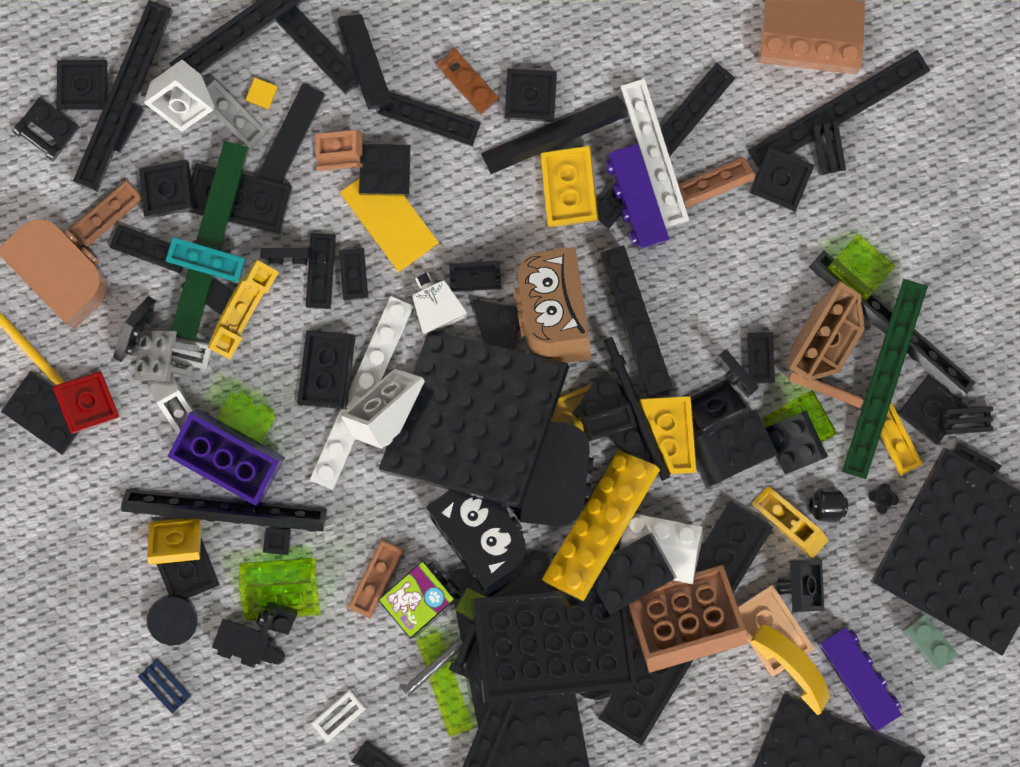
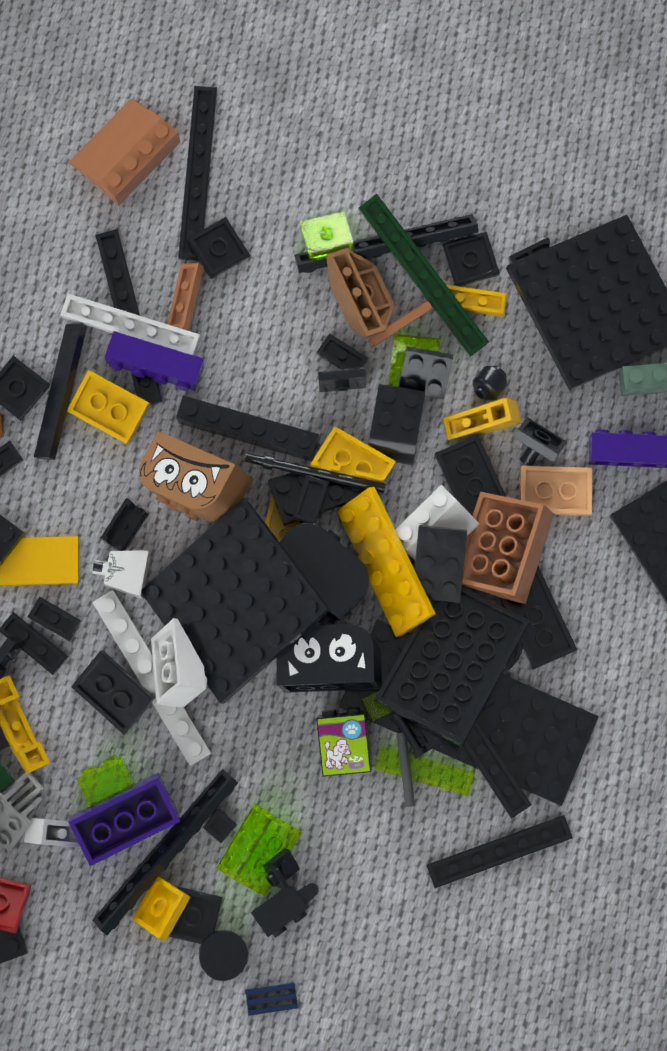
camera: 55 degrees left, 5 degrees down
white tile [311,689,367,743] -> none
nougat tile [348,539,404,619] -> none
black wing [472,299,519,350] -> none
black tile [691,379,750,437] -> none
yellow slope [751,624,830,715] -> none
black tile [812,121,846,175] -> none
black plate [868,483,899,513] -> none
black tile [943,405,993,435] -> none

